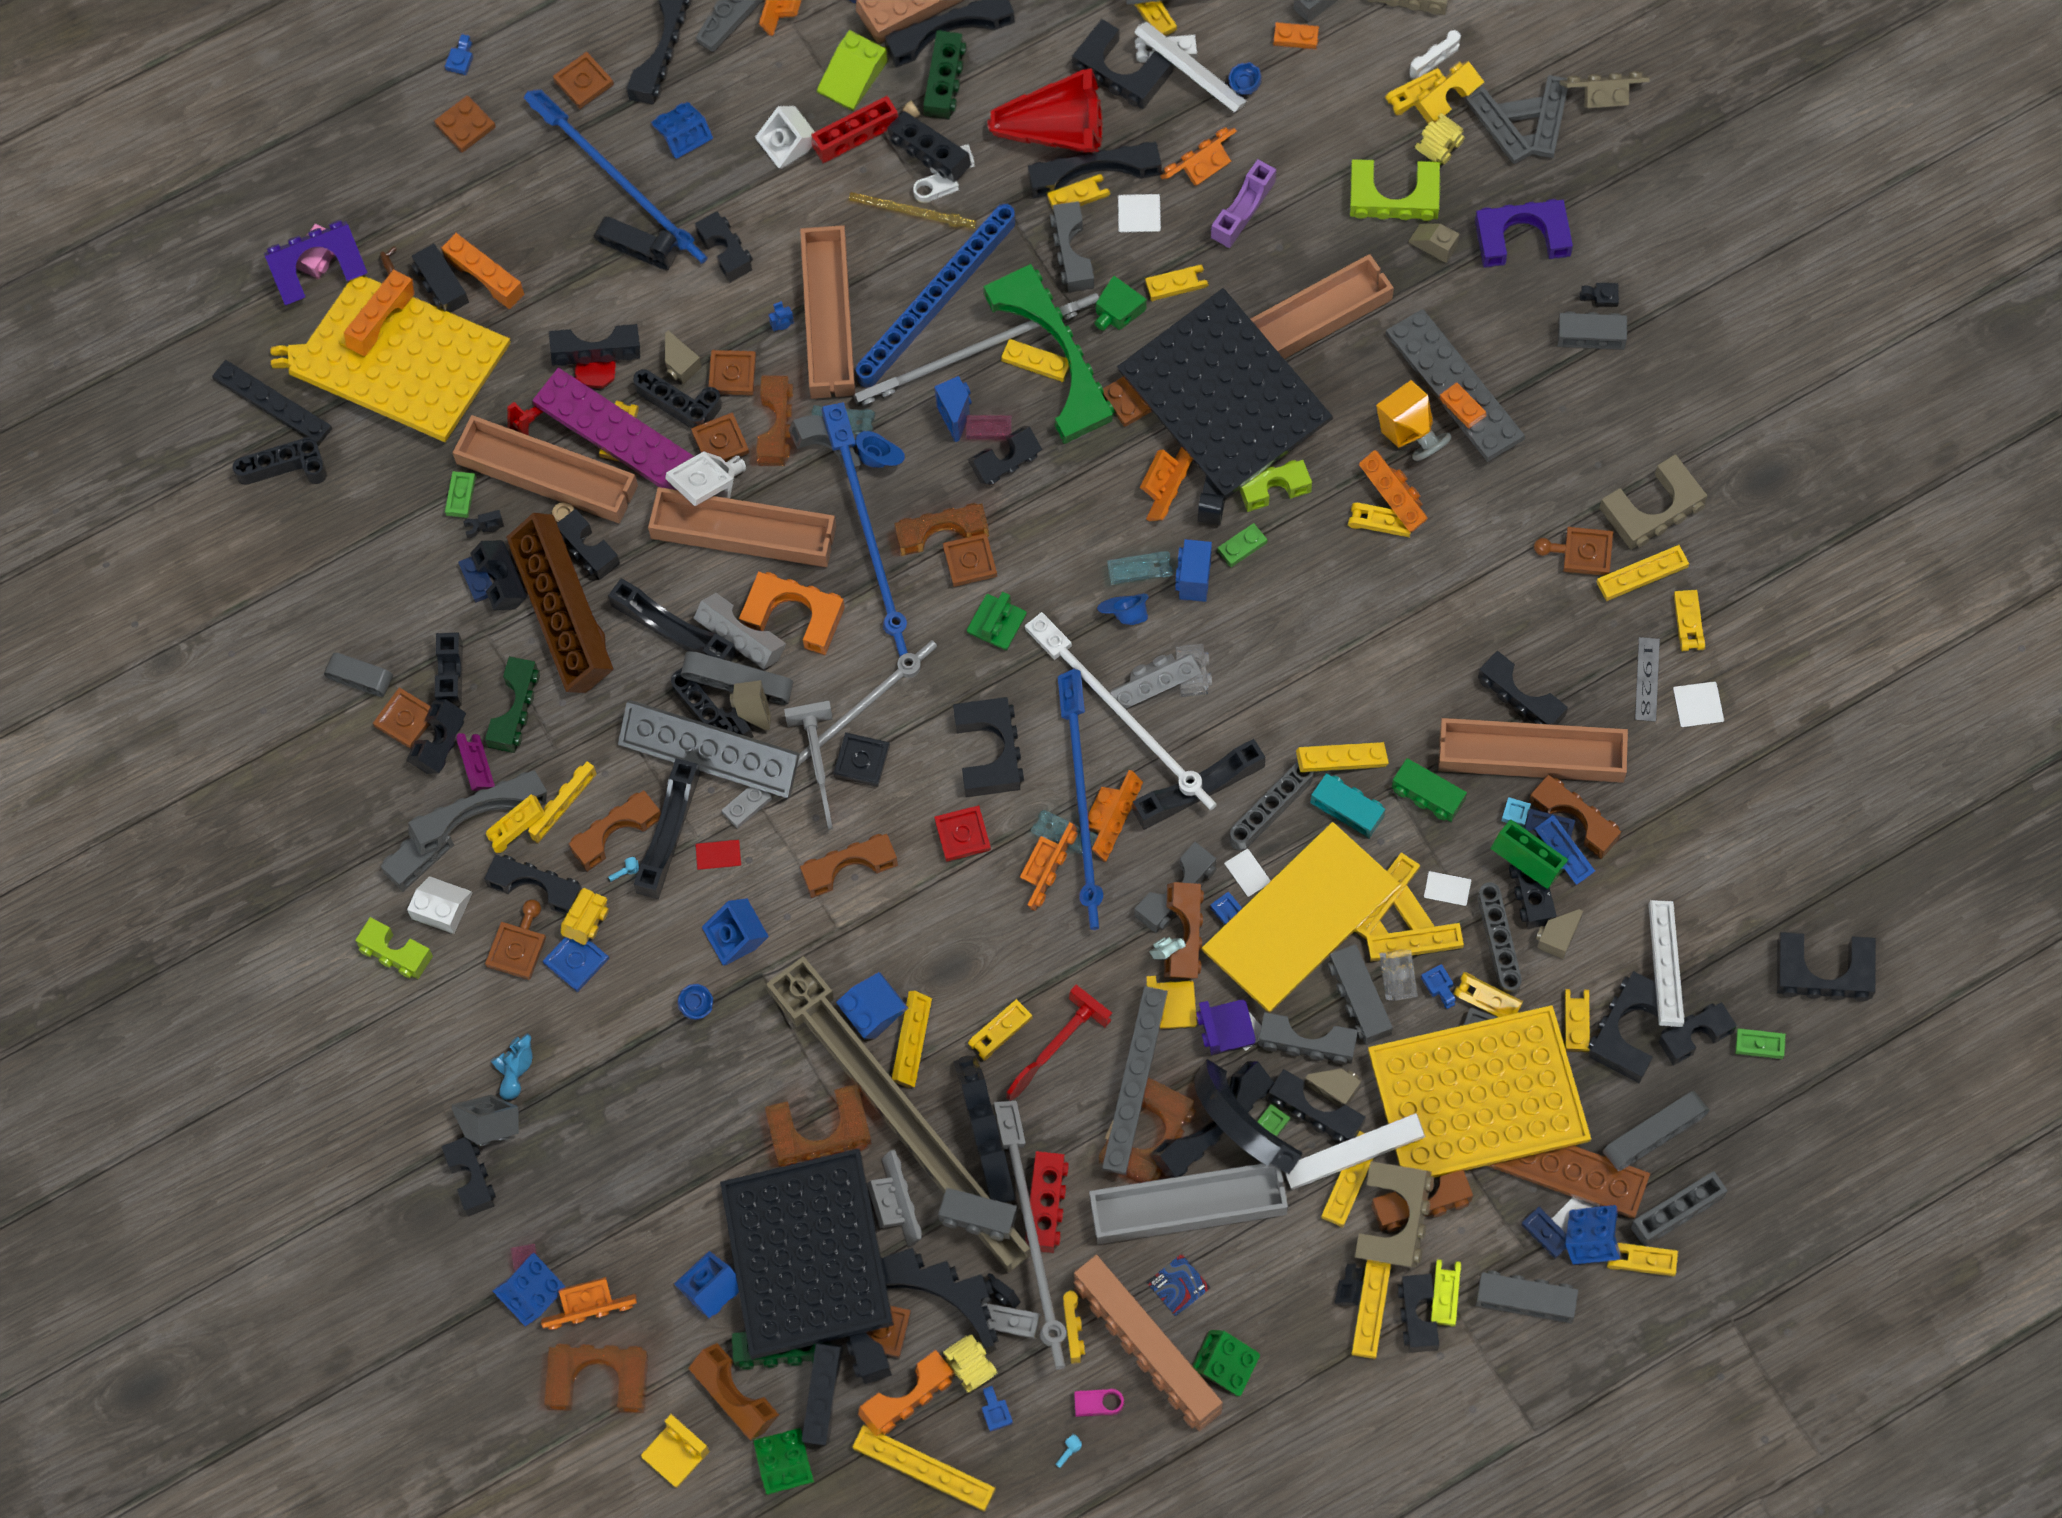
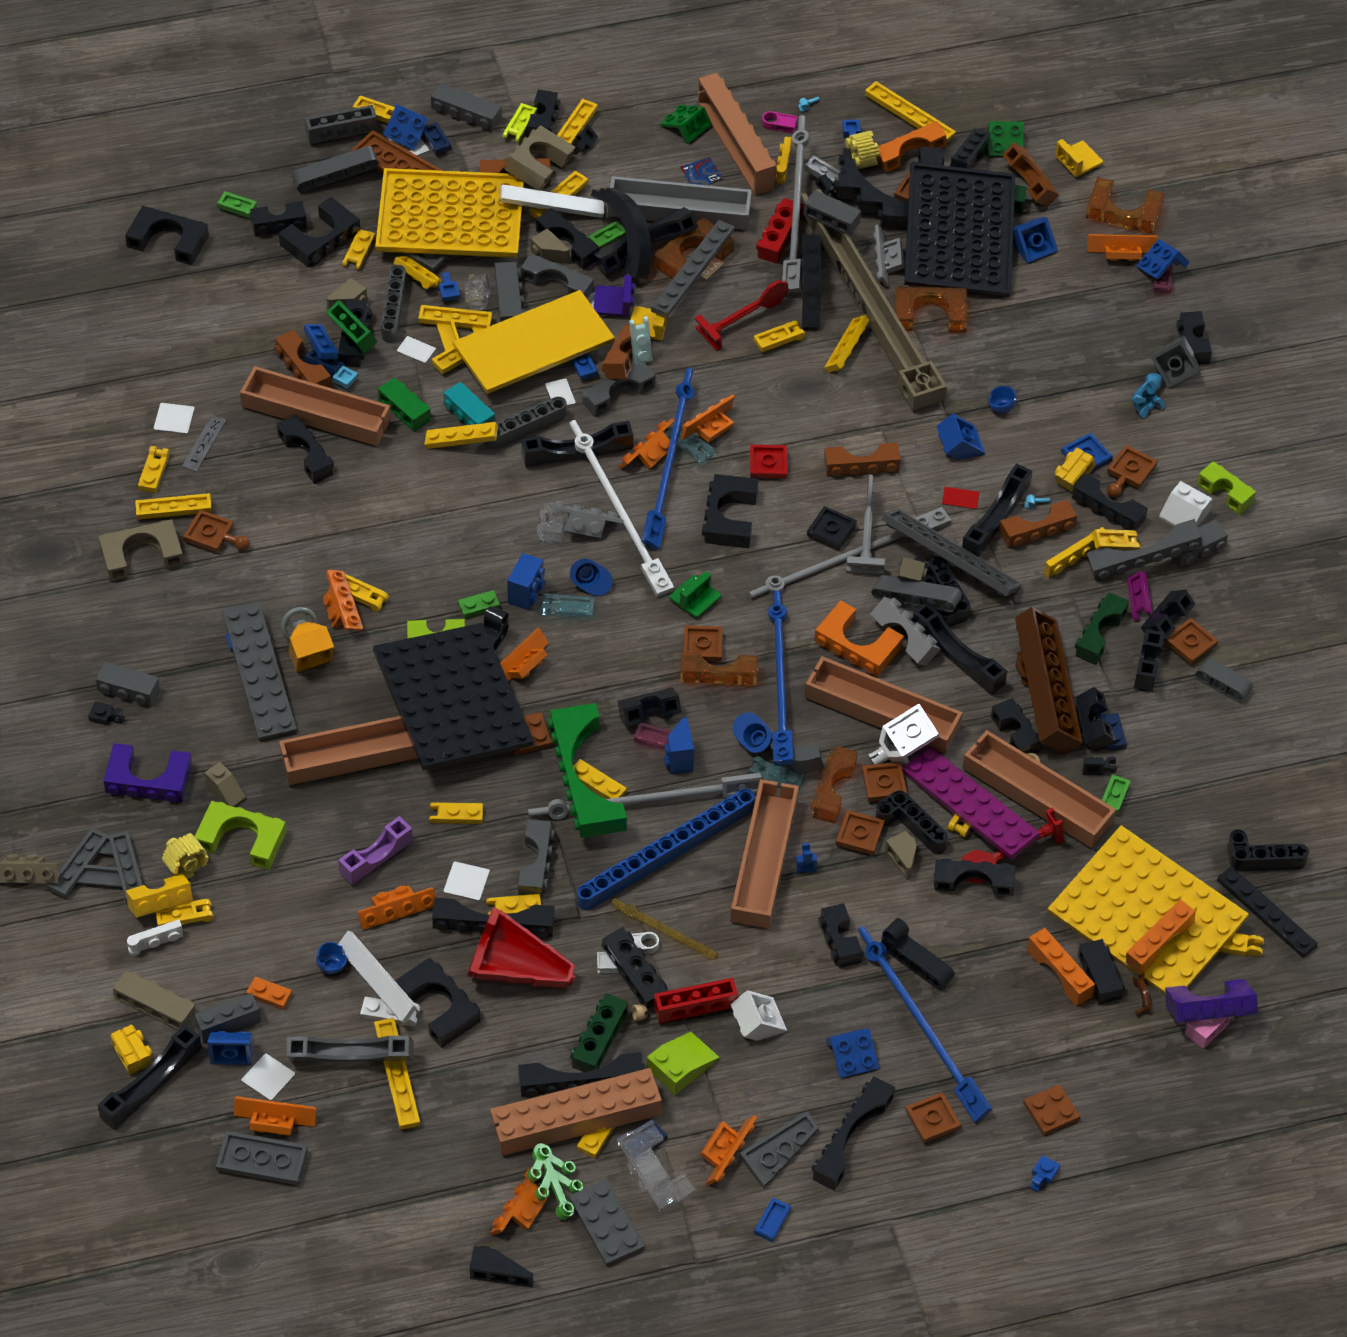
camera: 170 degrees left, 15 degrees down
blue slope [836,972,908,1039] -> none
green torso [1094,276,1147,331] -> none
orange plate [1440,383,1486,429] -> none
white tile [1648,900,1684,1027] -> none

